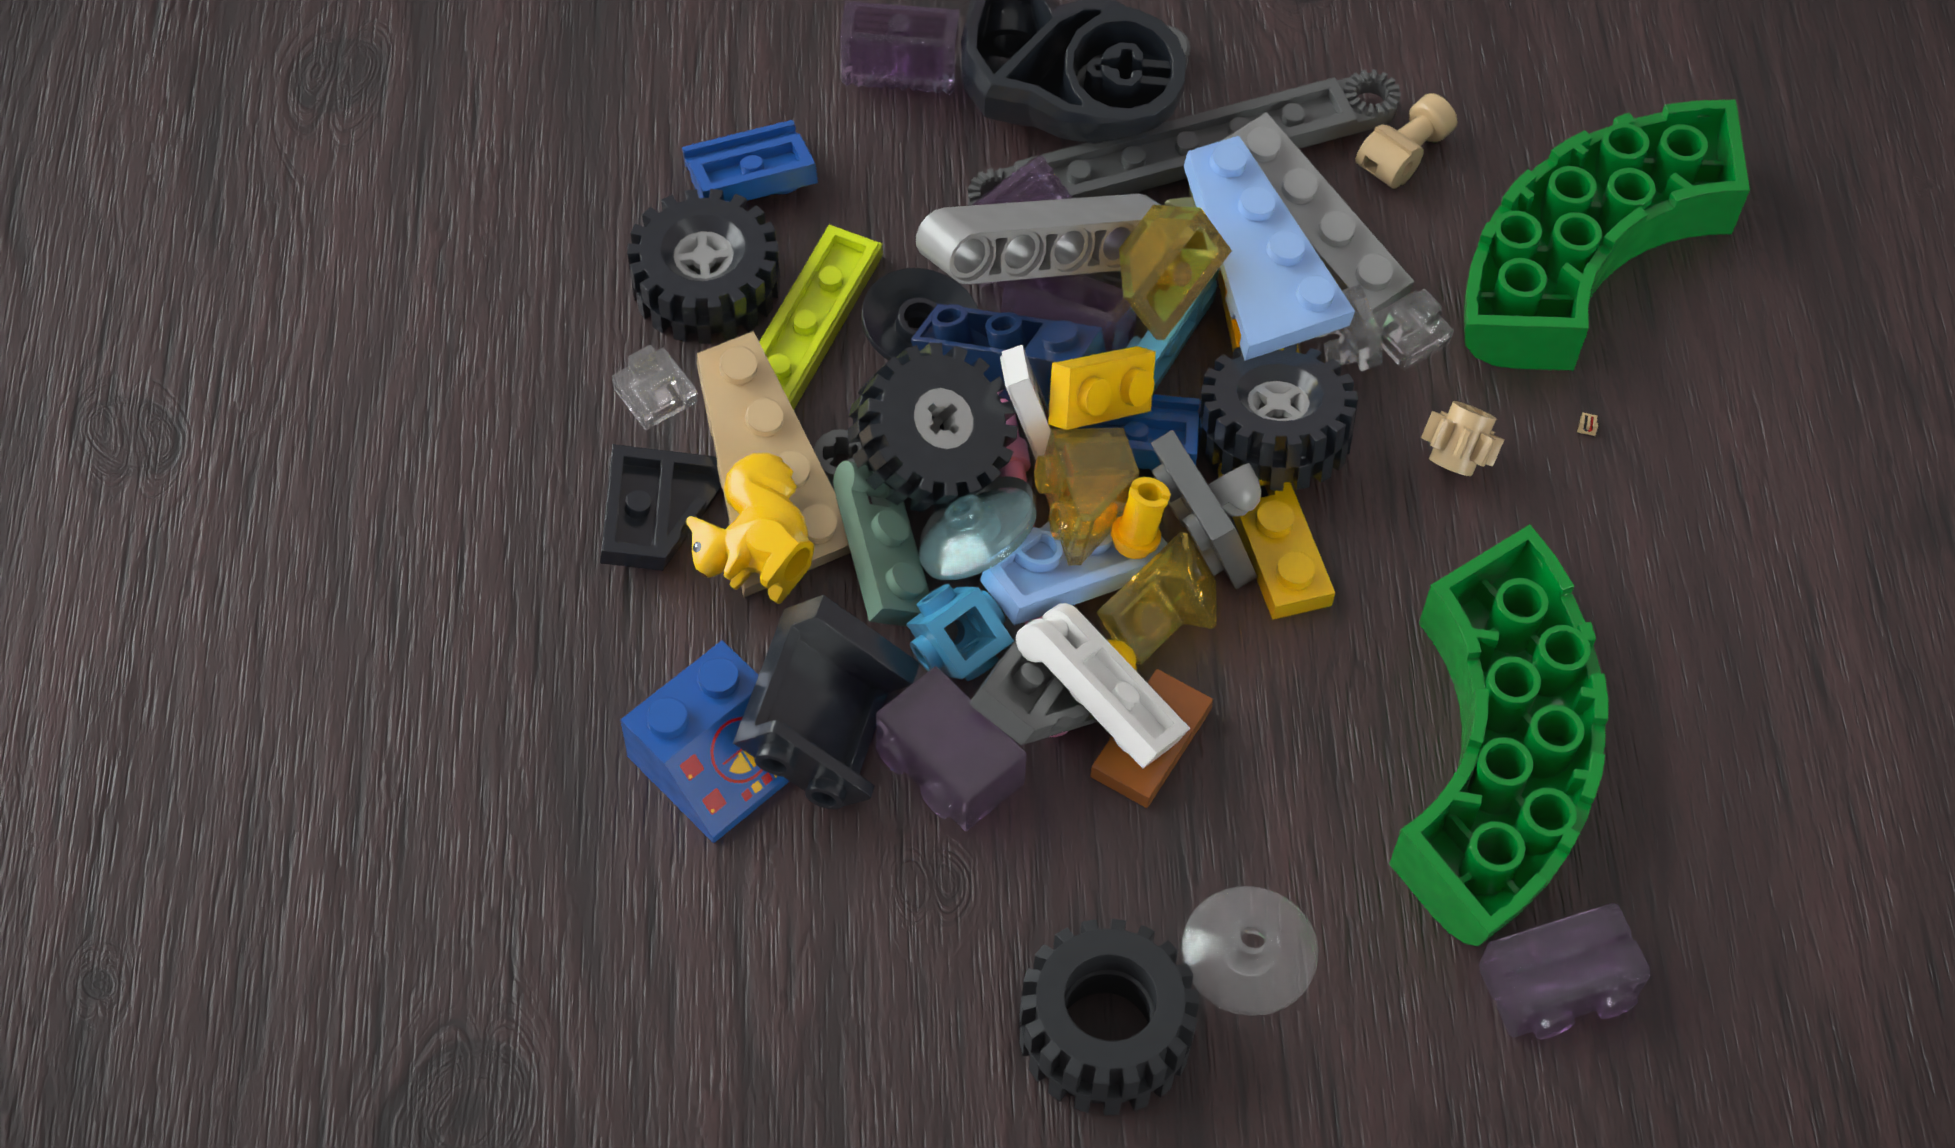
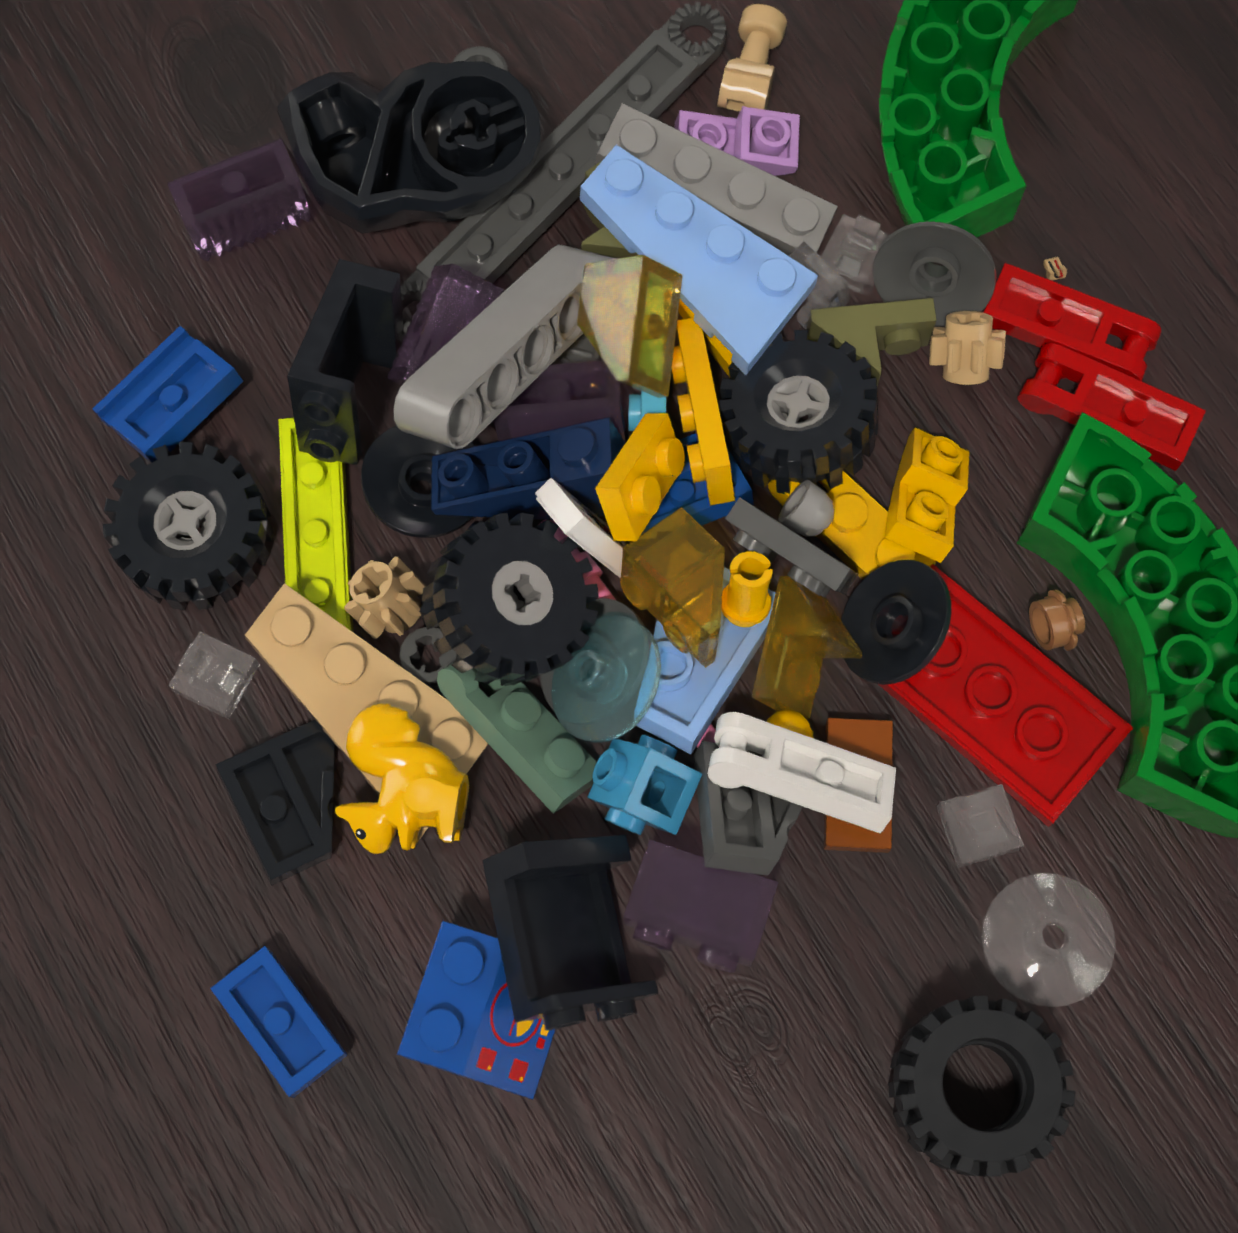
camera: 25 degrees left, 15 degrees up
none -> blue plate [210,946,348,1098]
none -> black panel [287,259,405,465]
none -> tan gear [344,556,426,639]
none -> yellow plate [668,317,735,506]
none -> lavender slope [675,106,800,176]
none -> olive slope [806,298,937,386]
none -> black dish [839,560,951,685]
none -> dark grey dish [873,222,996,327]
none -> red tile [878,564,1134,827]
none -> yellow slope [885,427,969,563]
none -> clear tile [936,784,1024,868]
none -> red plate [984,263,1162,381]
none -> red plate [1018,343,1206,471]
none -> medium nougat plate [1029,589,1085,651]

